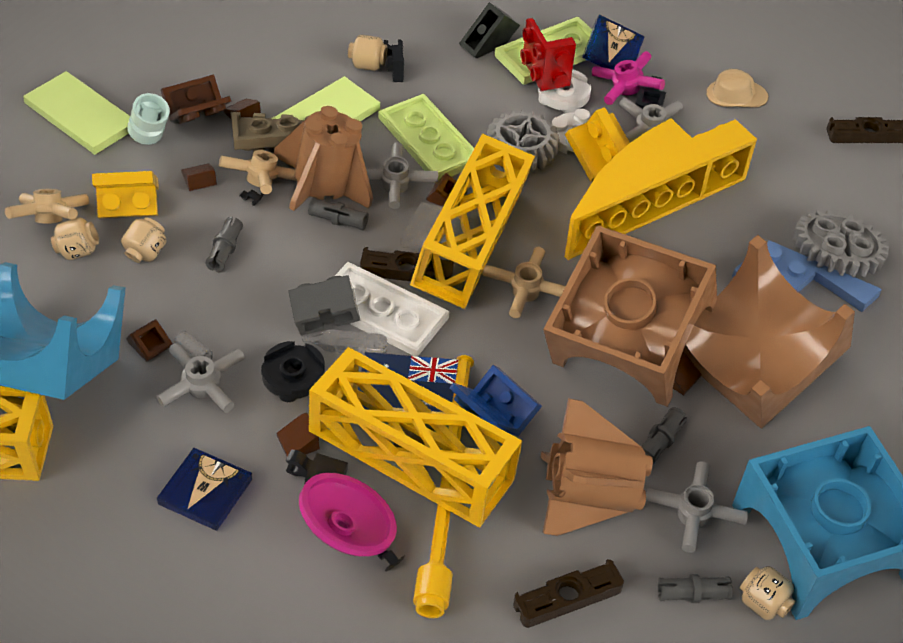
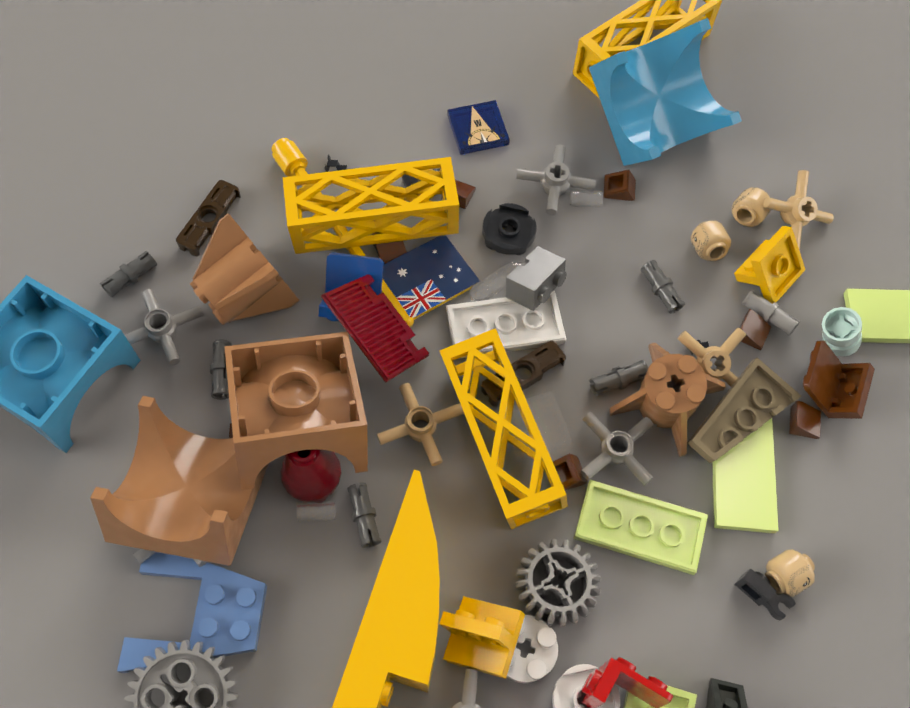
camera: 140 degrees right, 15 degrees up
dark pink dish [299,473,397,556] -> none
tan head [740,566,796,620] -> none
none -> dark red window [321,274,429,383]
none -> light grey pin [742,290,800,336]

